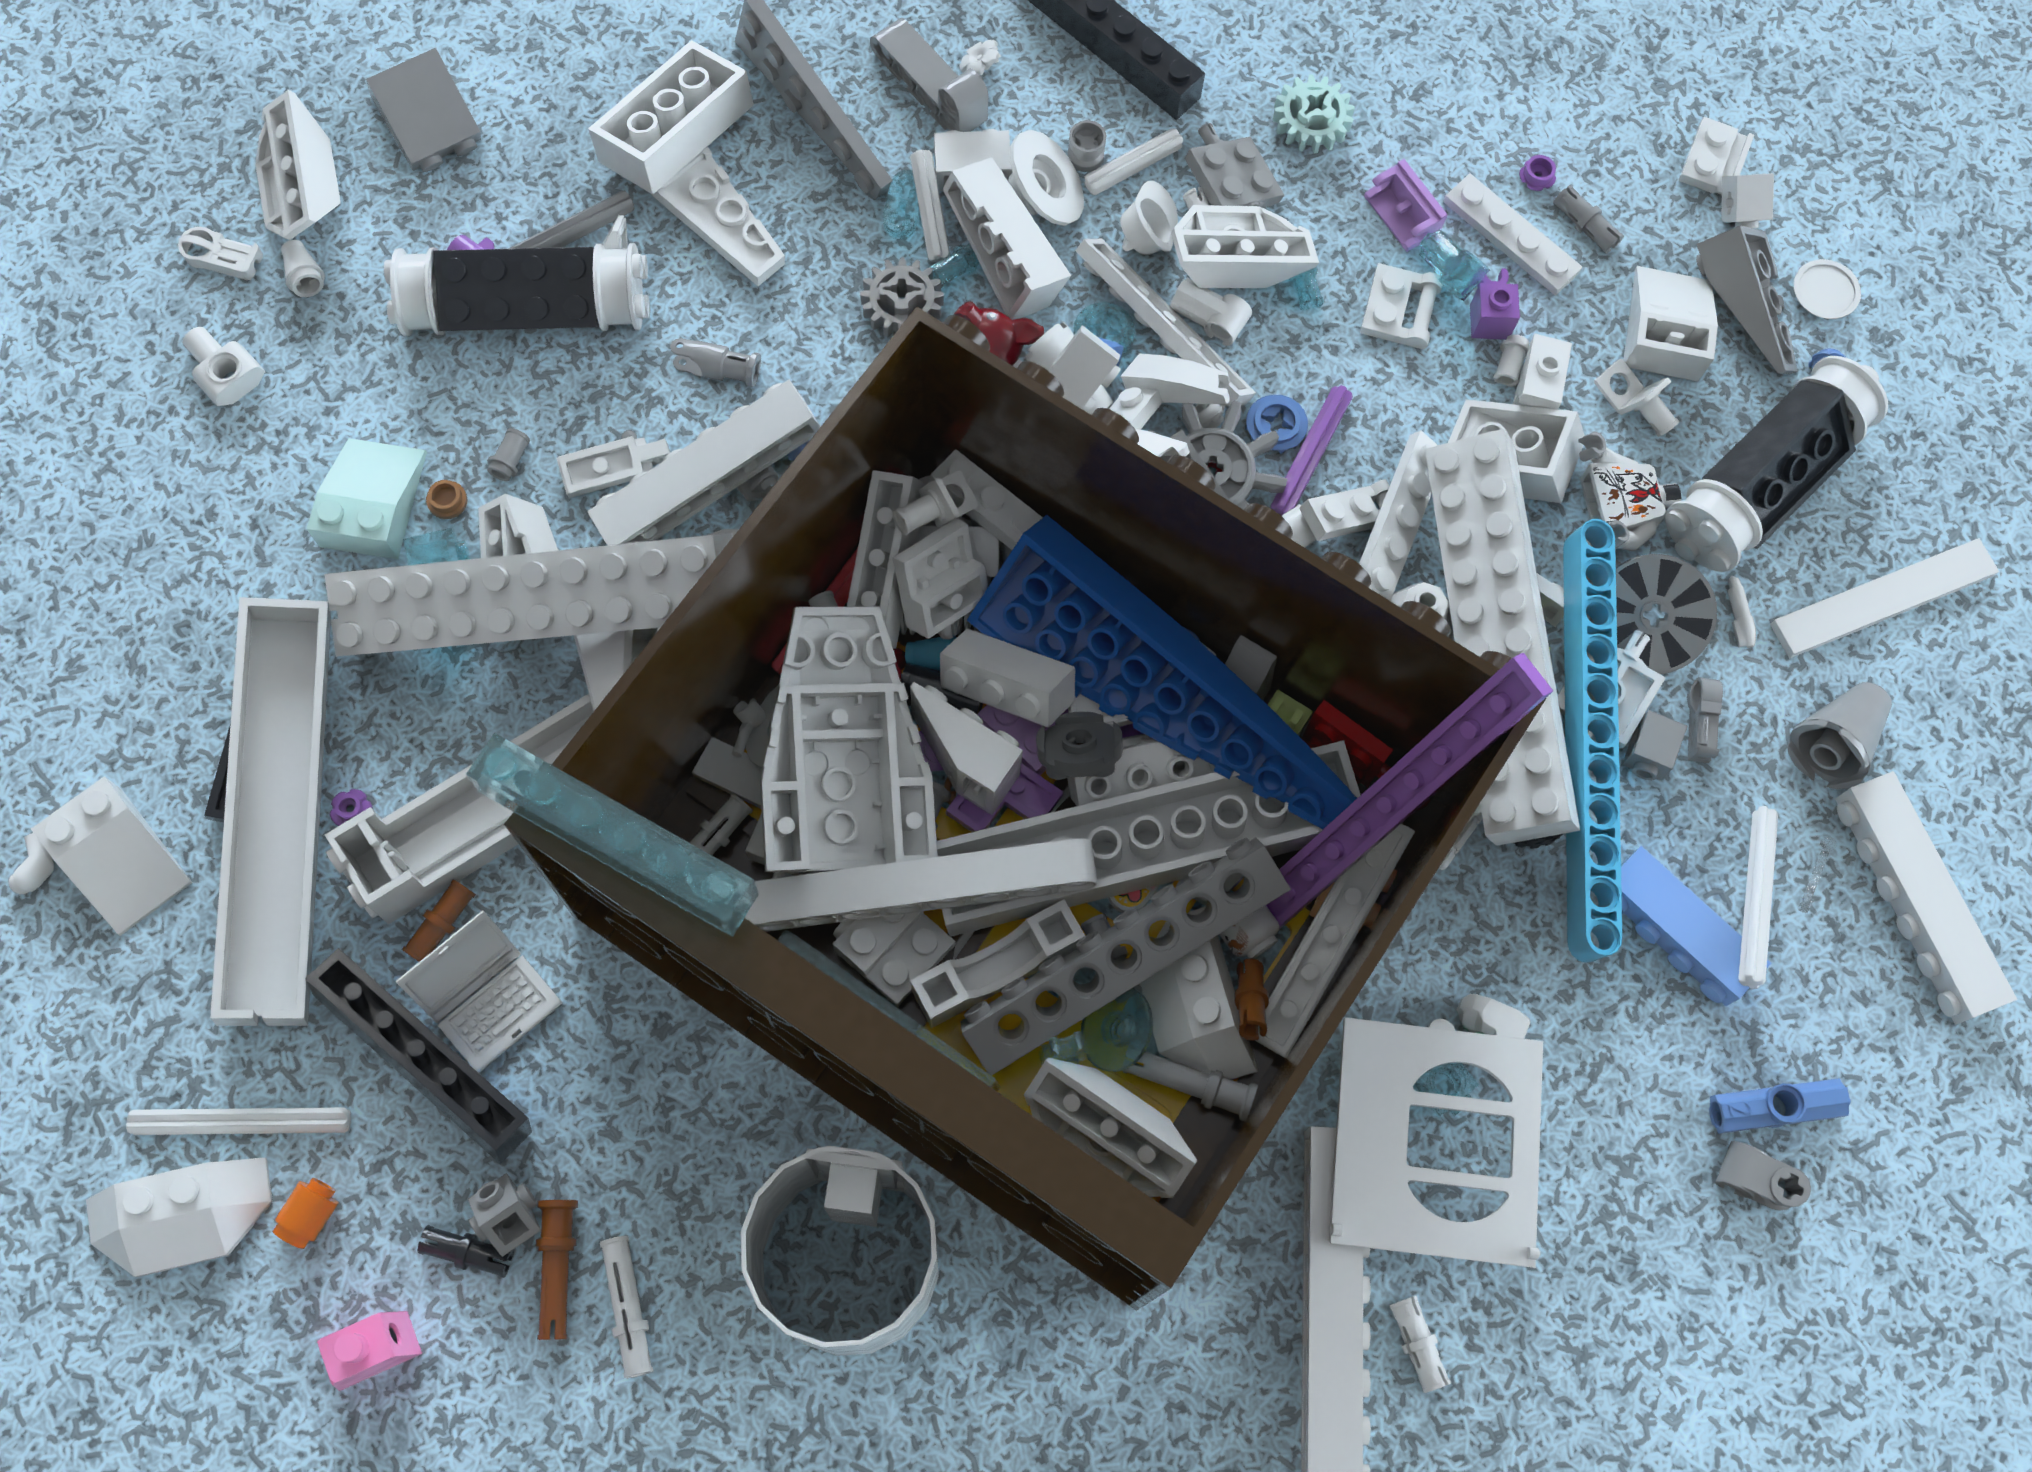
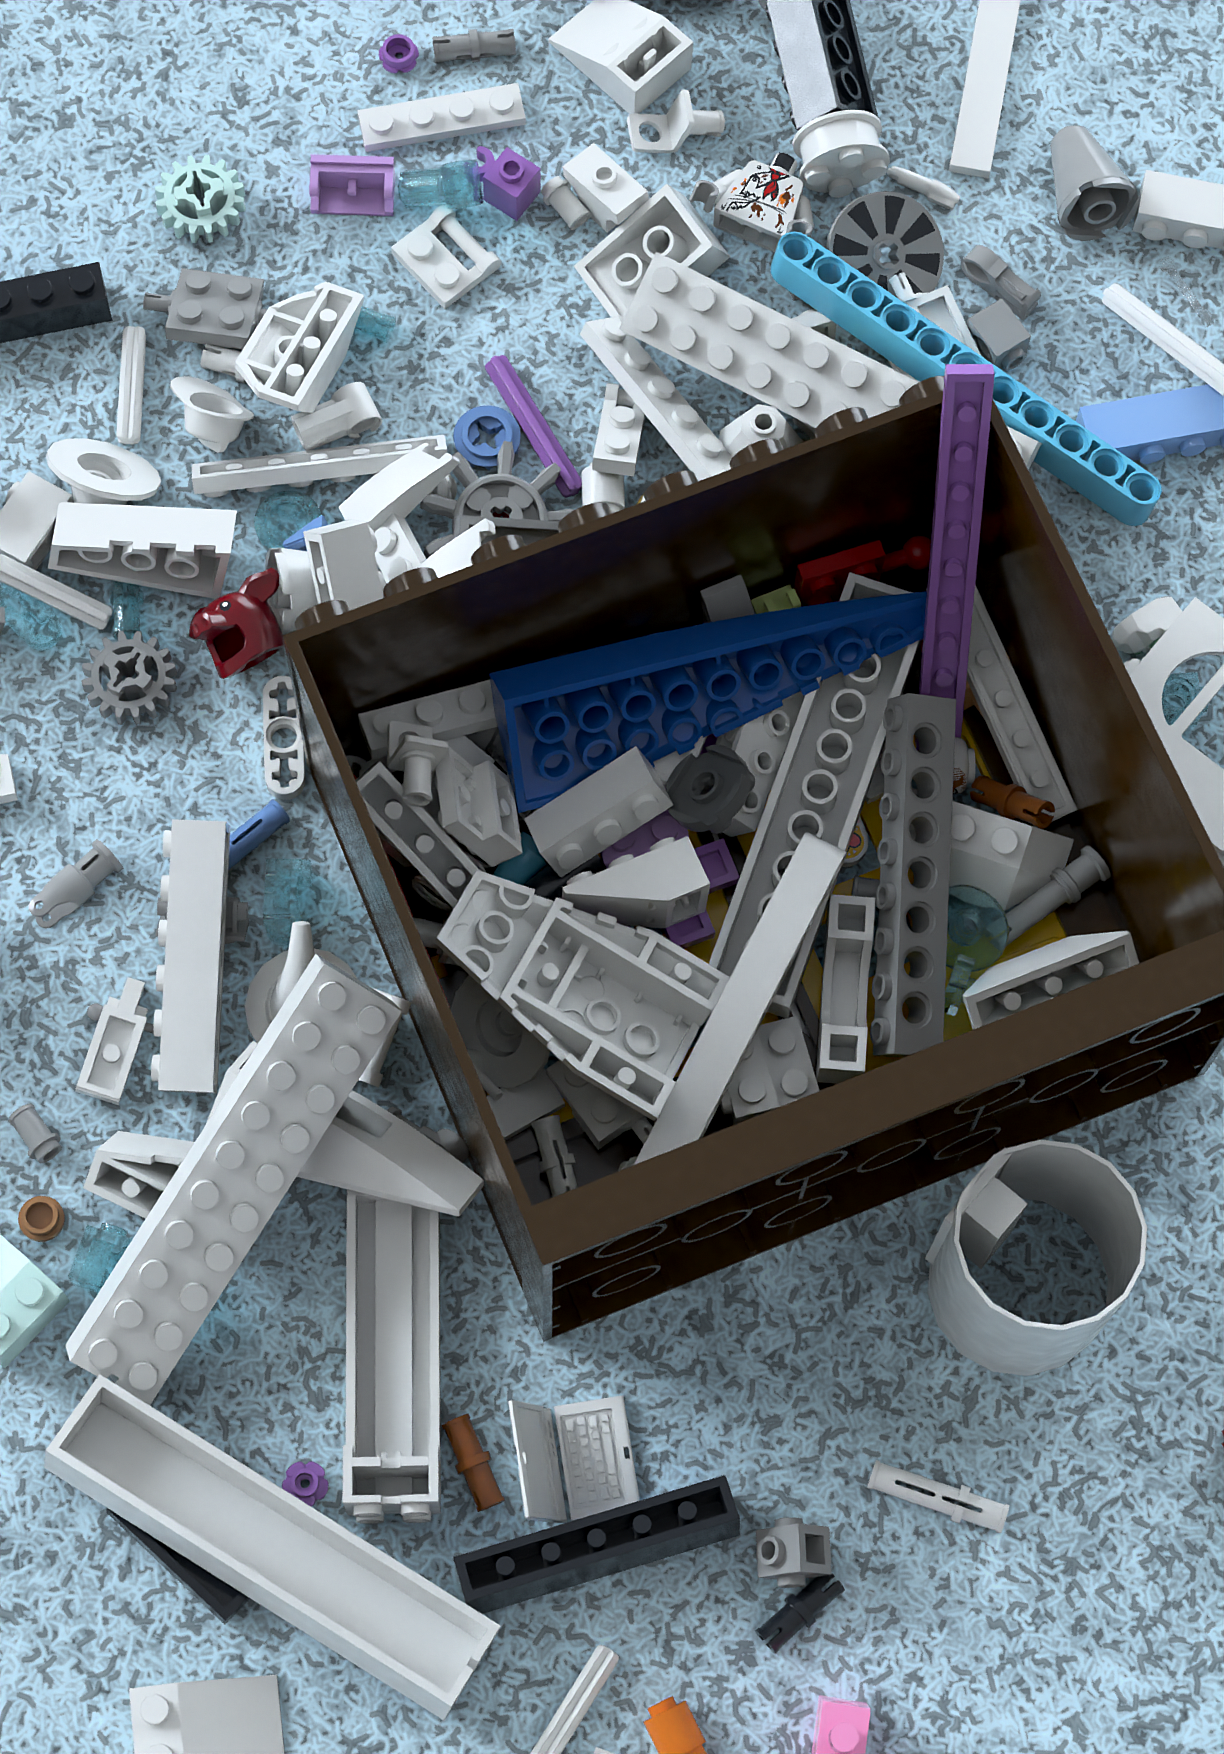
camera: 55 degrees left, 0 degrees up
clear light blue brick [466,733,759,937] -> none
dark orange pin [535,1200,578,1340] -> none
light grey wheel [1067,120,1107,172] -> none

